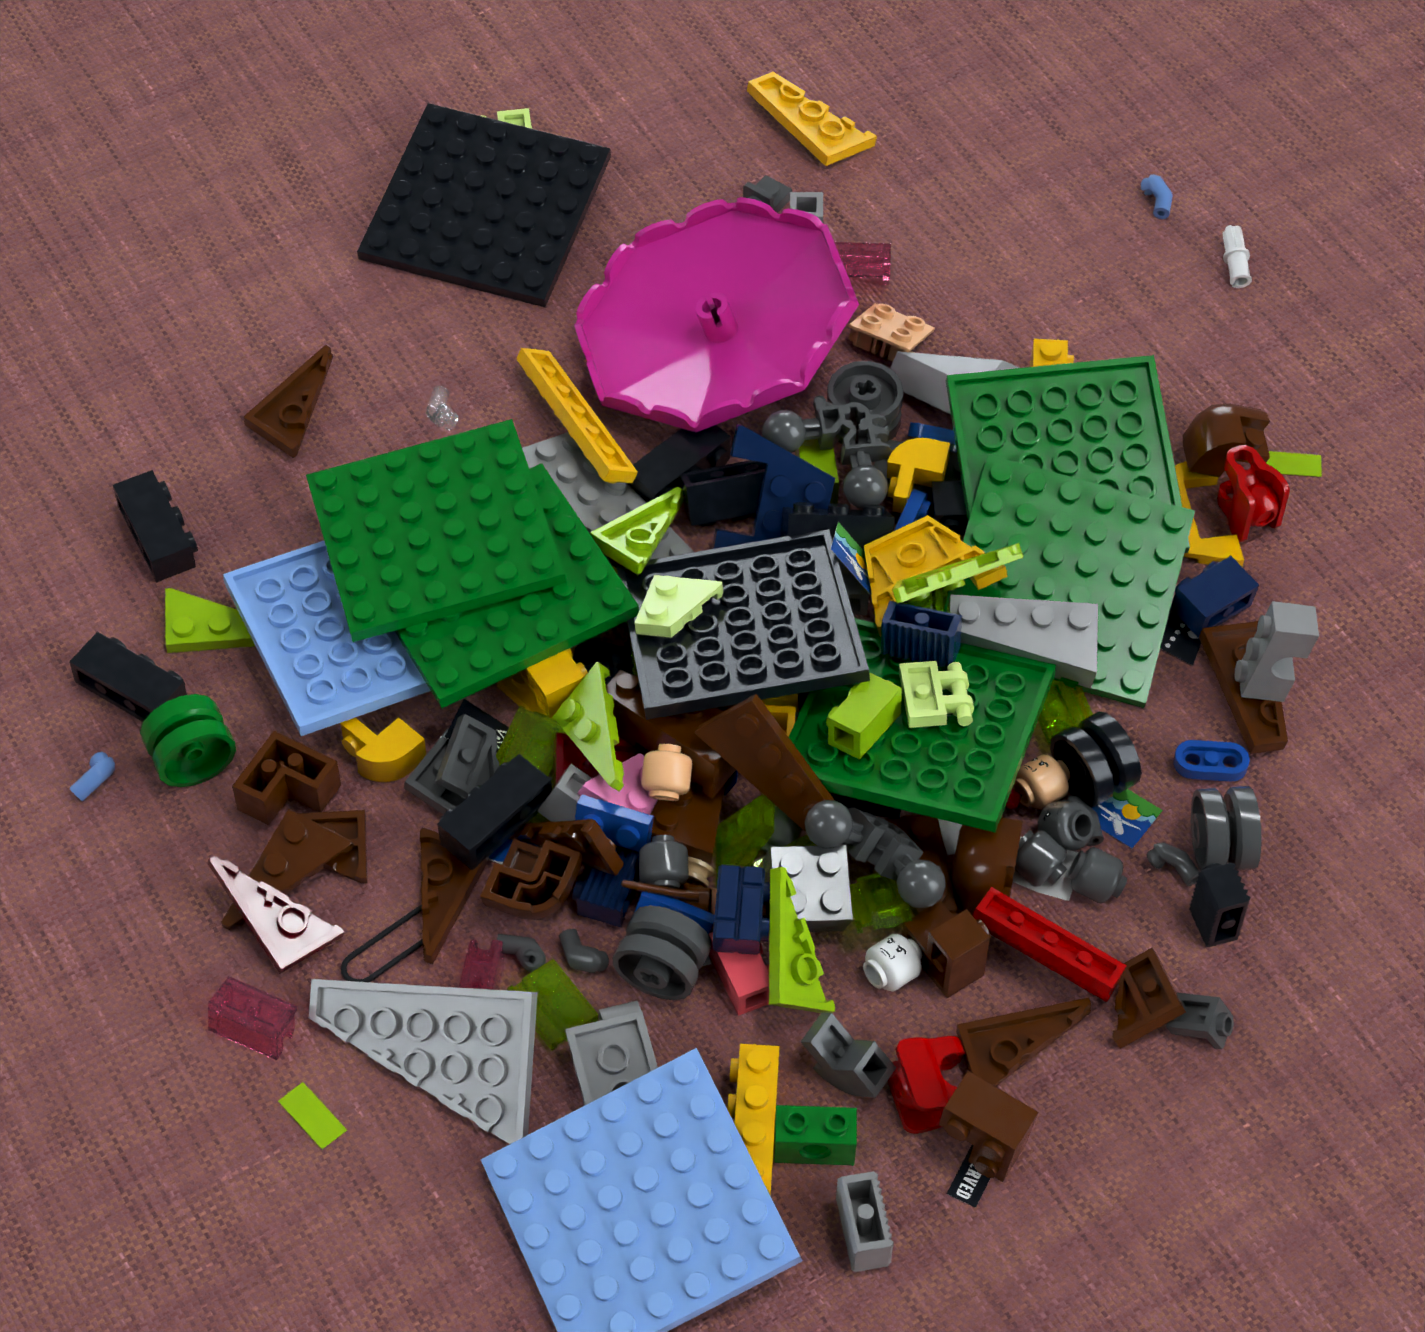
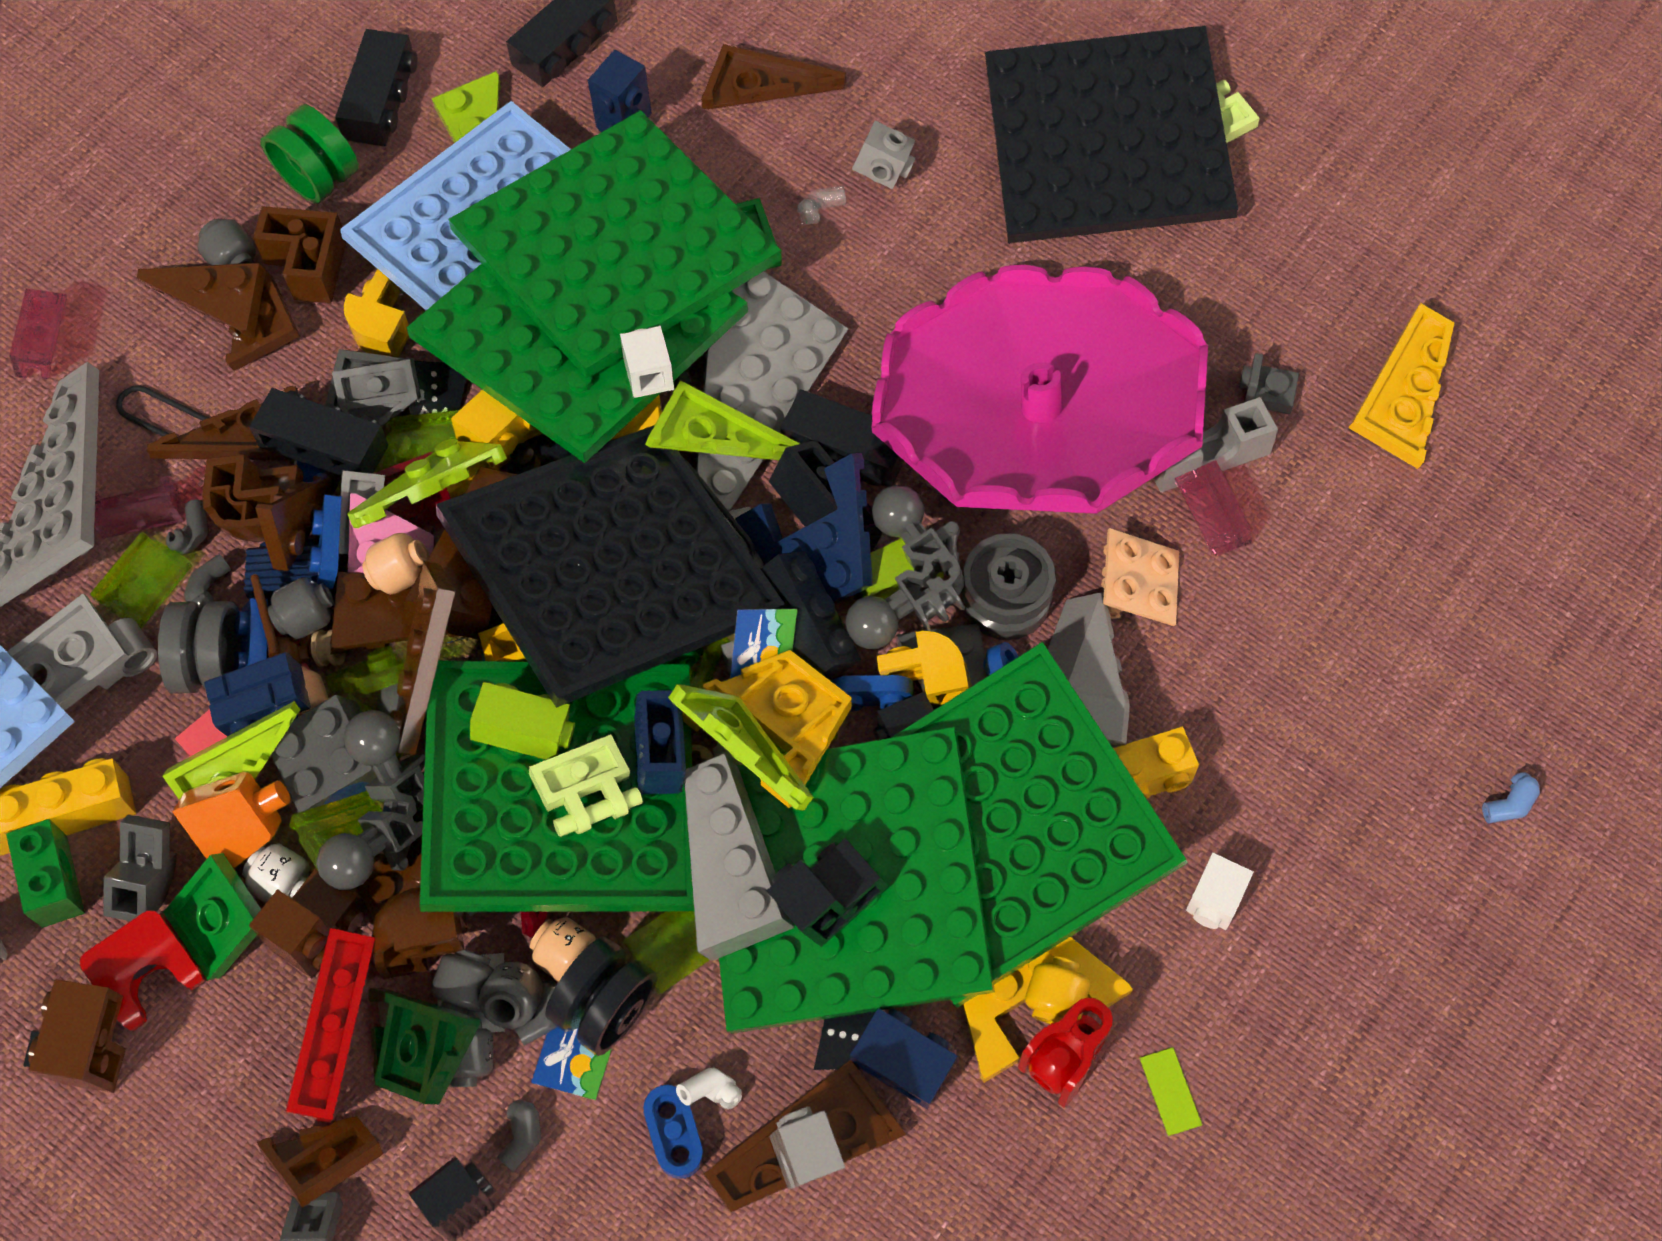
camera: 70 degrees right, 10 degrees up
medium blue arm [70,752,115,801] -> none
wing [208,855,344,974] -> none
yellow plate [516,348,638,484] -> none
yellowish green wing [634,575,723,638] -> none
reddish brown wing [956,997,1091,1087] -> none
reddish brown brick [1183,403,1270,477] -> none
dark grey wheel [1191,786,1262,871] -> none
white axle [1222,225,1252,288] -> none
none -> green plate [163,853,261,981]
none -> orange torso [172,772,291,868]
none -> dark grey head [197,218,257,265]
none -> dark green wing [368,987,480,1105]
none -> dark blue brick [588,49,652,132]
none -> white brick [620,326,674,398]
none -> white arm [676,1068,742,1109]
none -> black brick [766,838,889,947]
none -> light grey brick [852,120,916,189]
none -> yellow head [1025,956,1090,1024]
none -> white brick [1186,853,1253,930]

